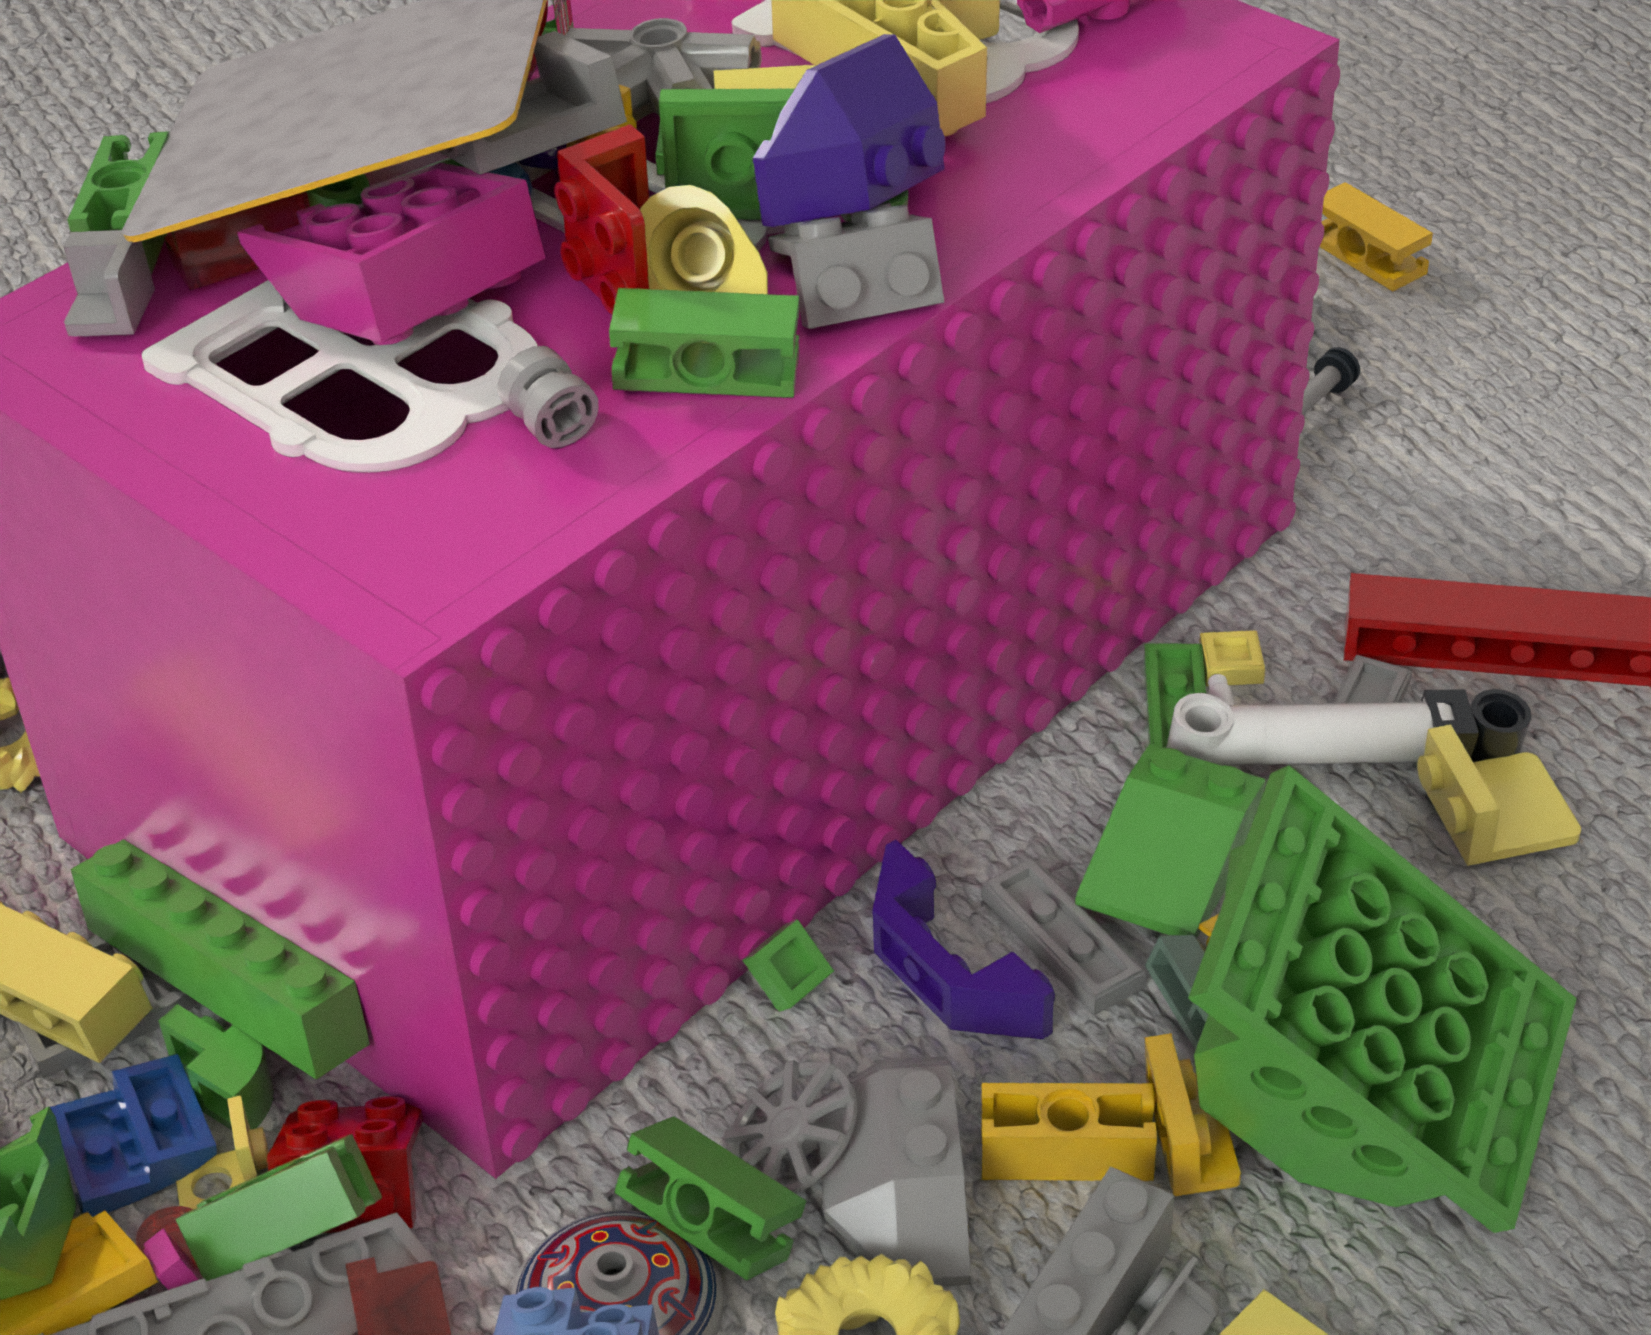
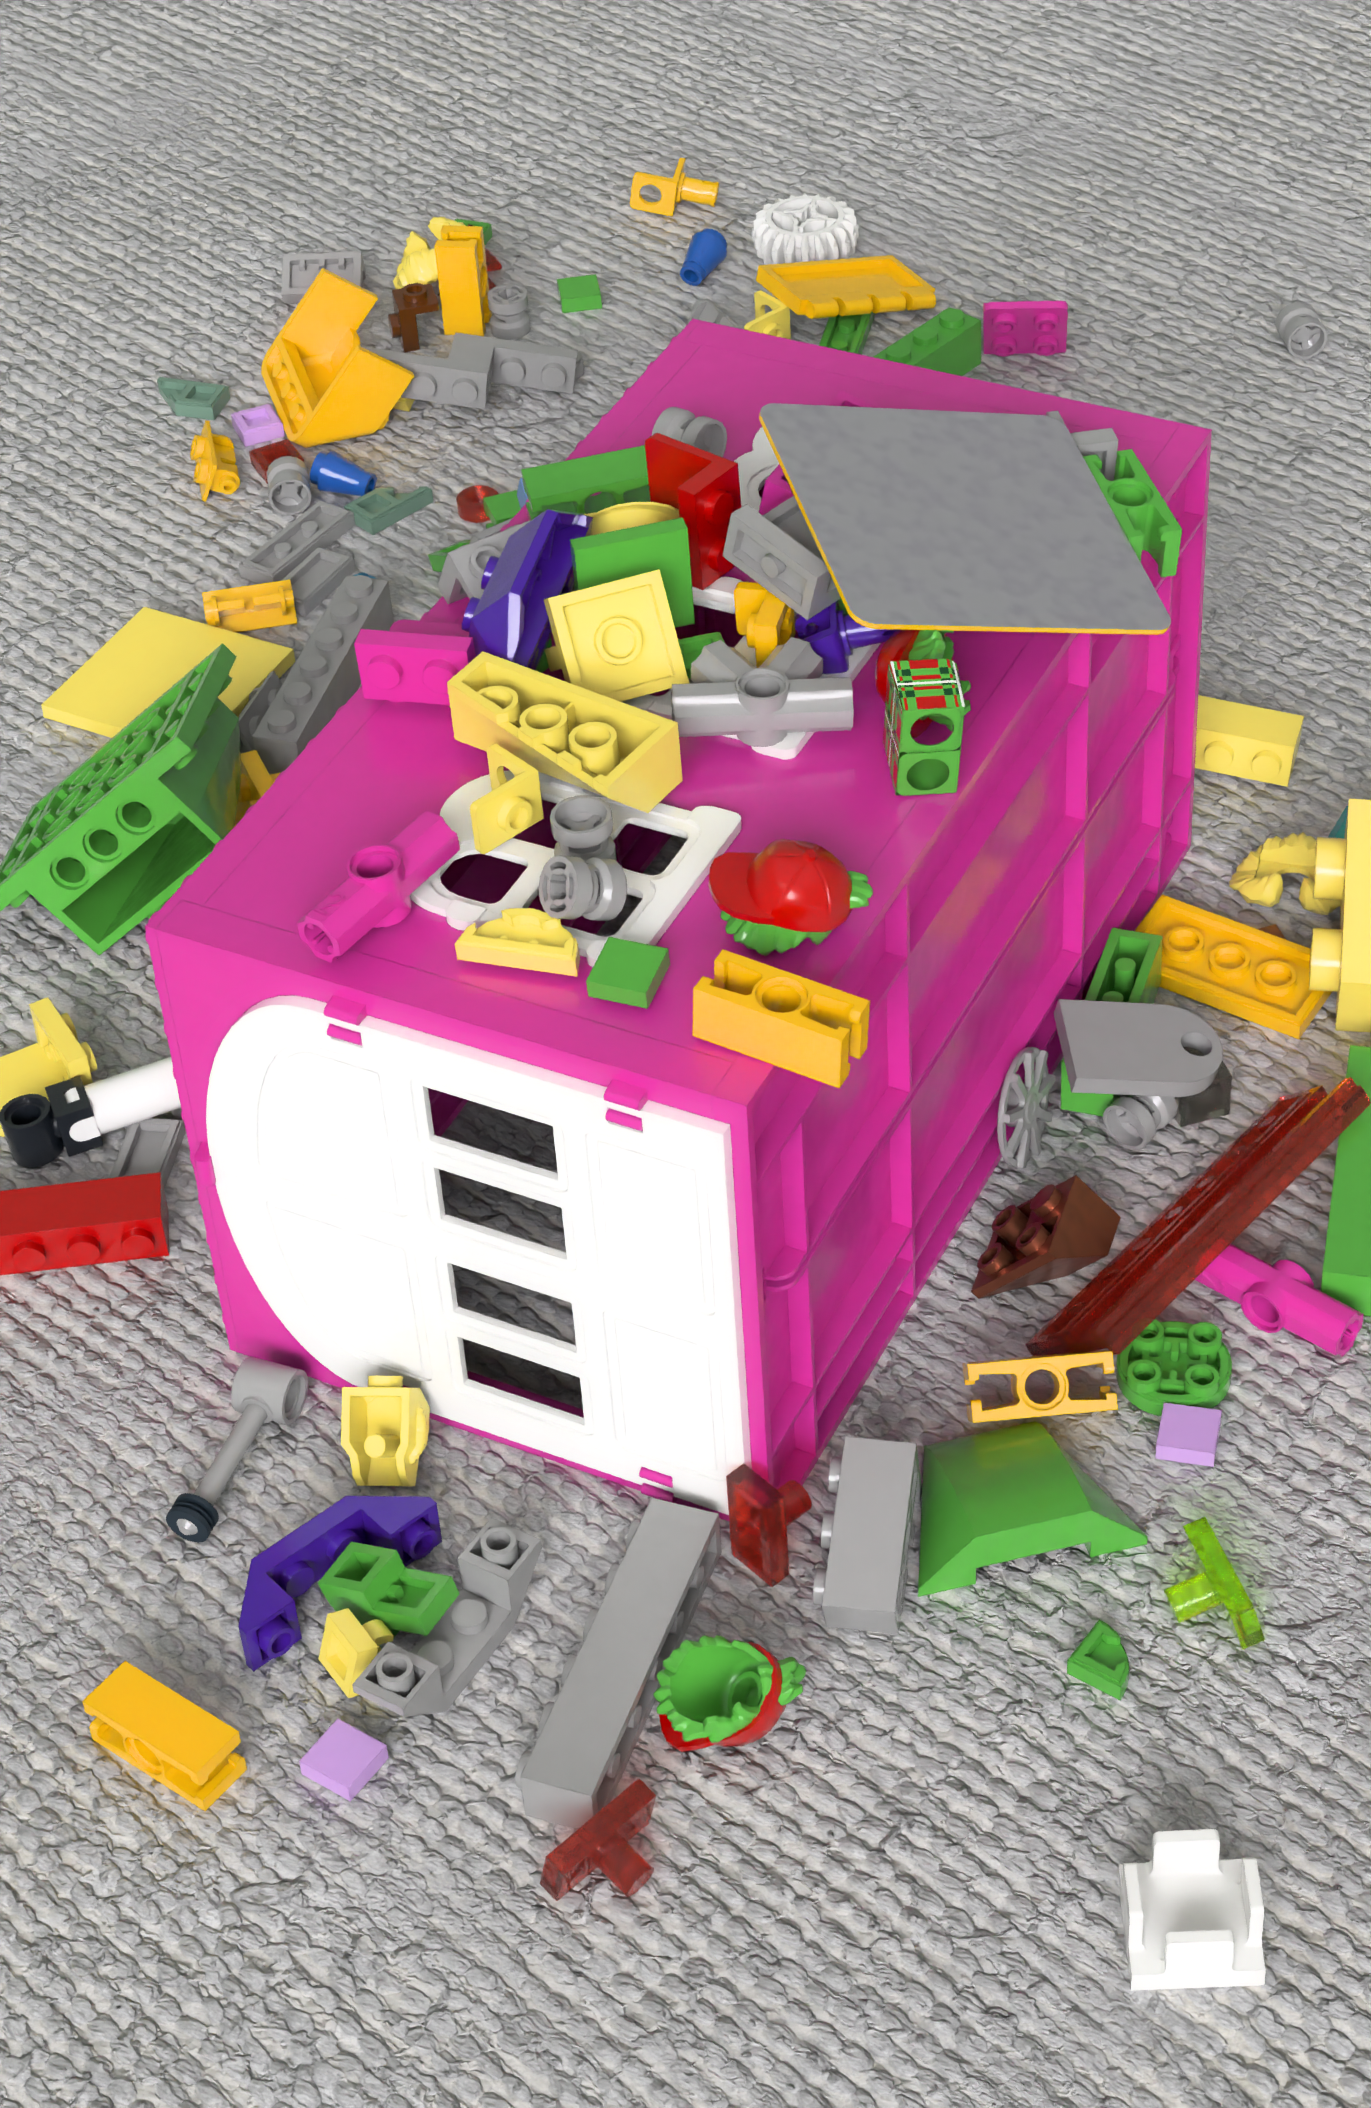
camera: 165 degrees right, 0 degrees up
none -> dark pink bracket [354,619,476,707]

